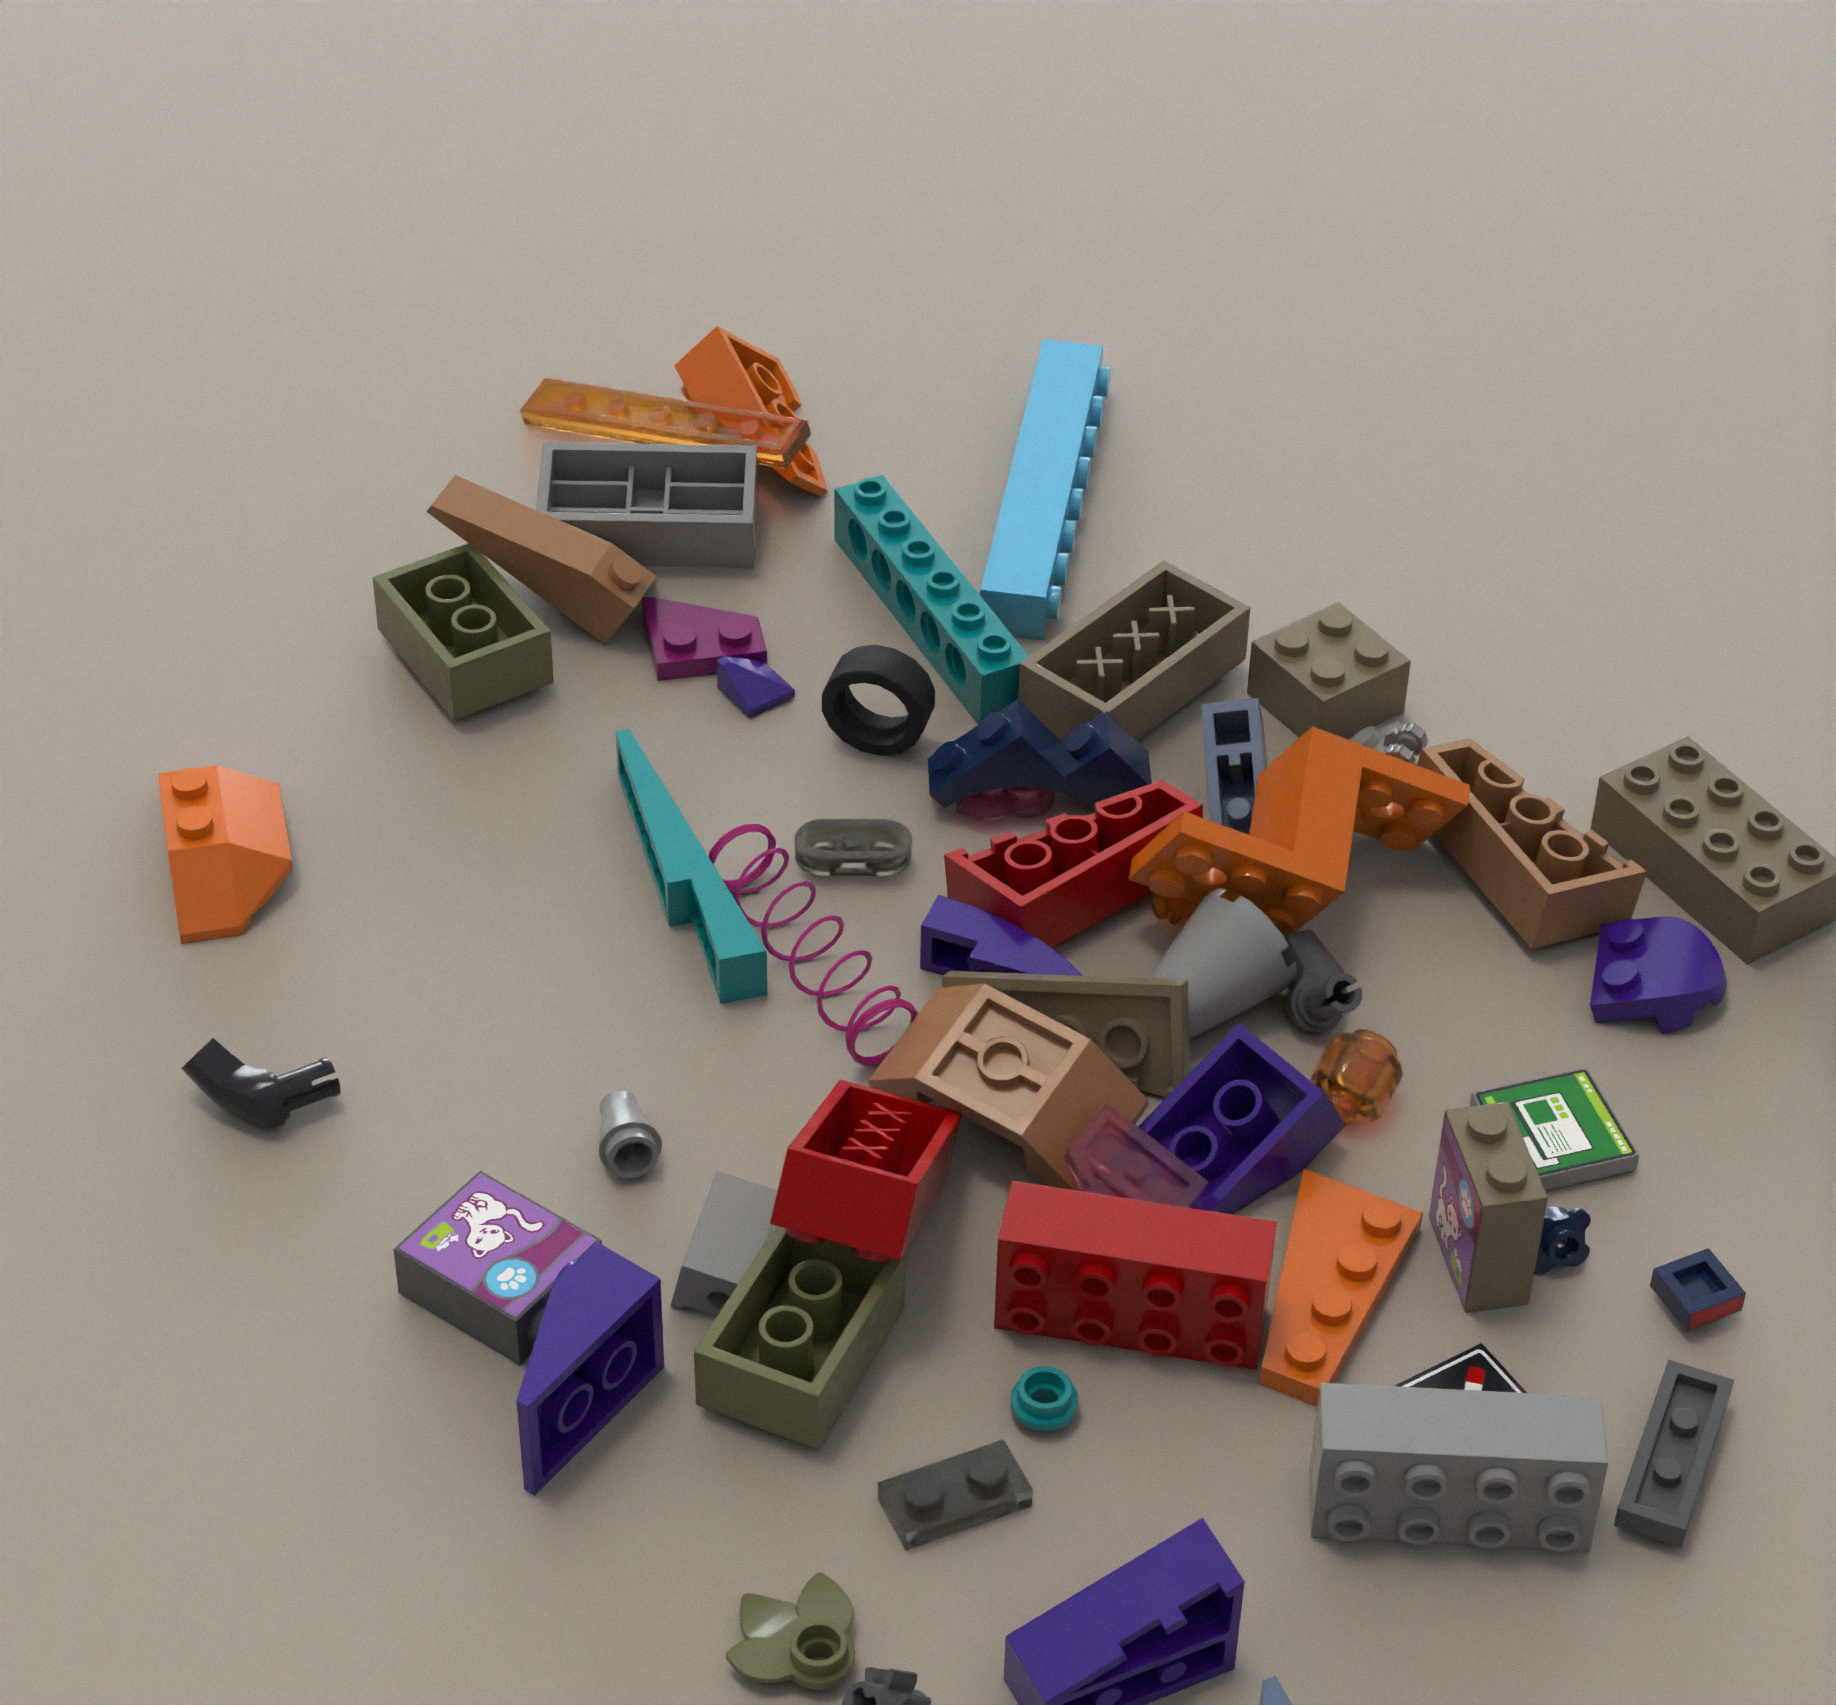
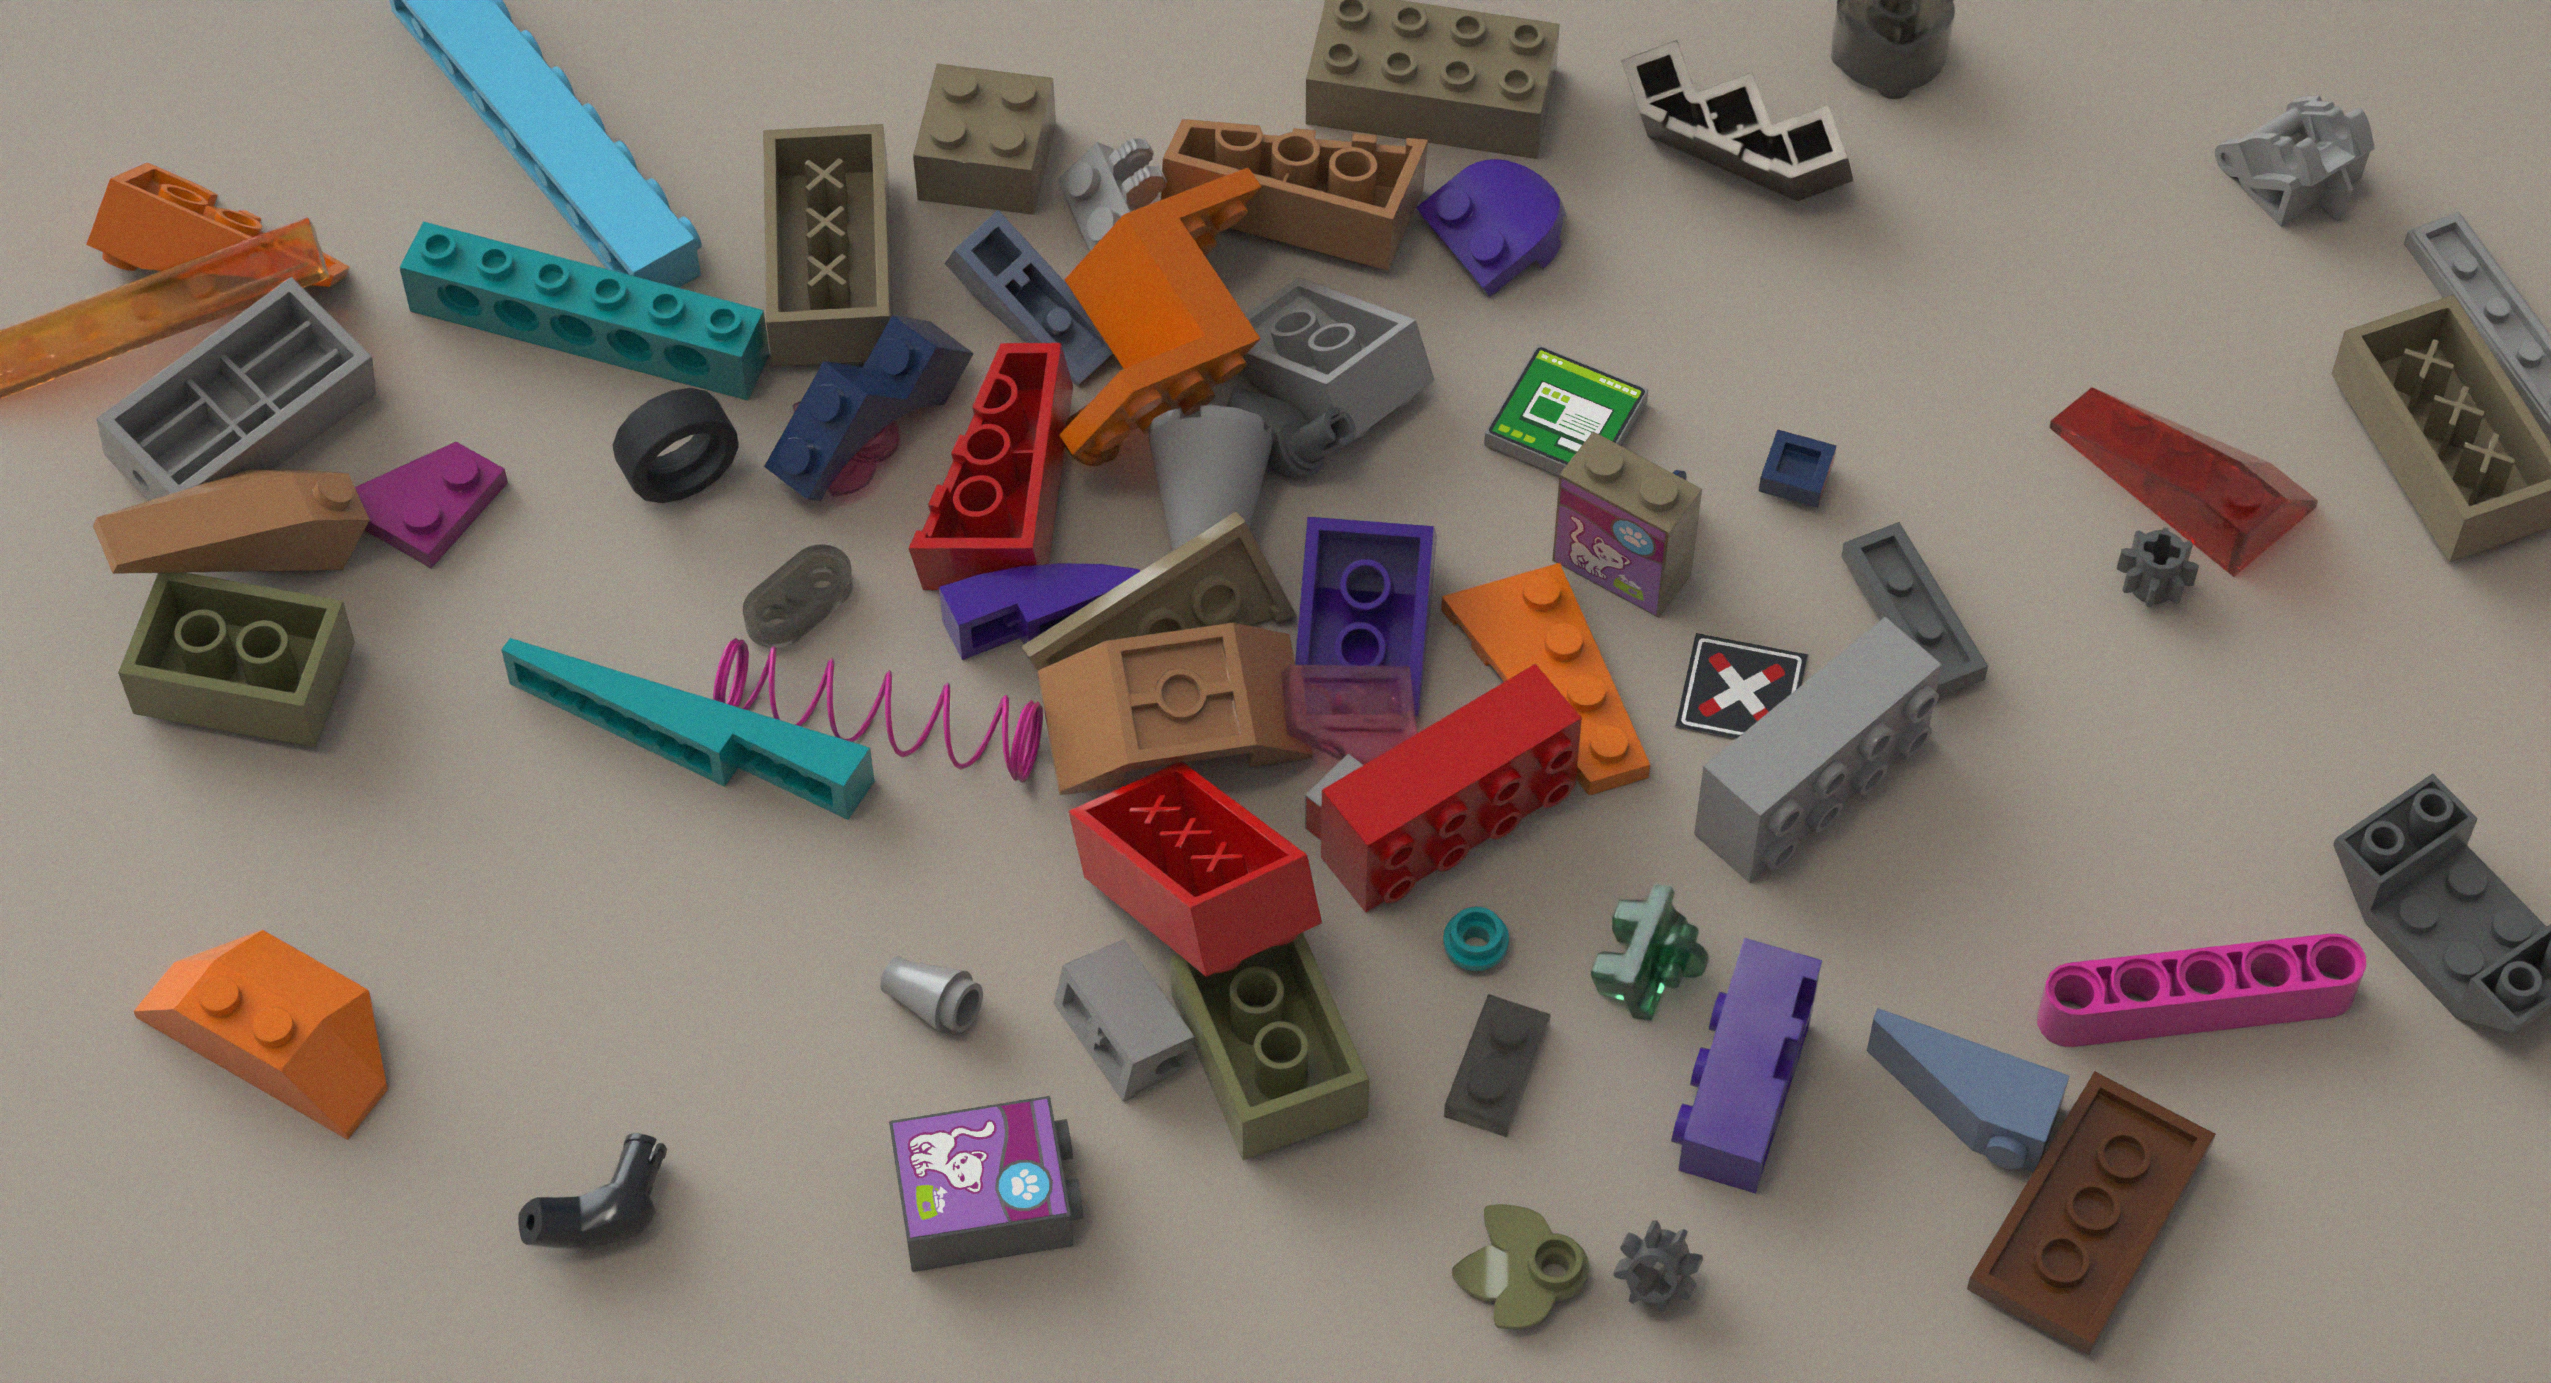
camera: 45 degrees left, 15 degrees up
dark purple slope [516,1242,665,1496] -> none
dark purple slope [717,656,795,717] -> none
clear orange head [1310,1029,1403,1125] -> none
none -> light grey slope [1241,277,1435,441]
none -> clear green hips [1591,884,1709,1021]

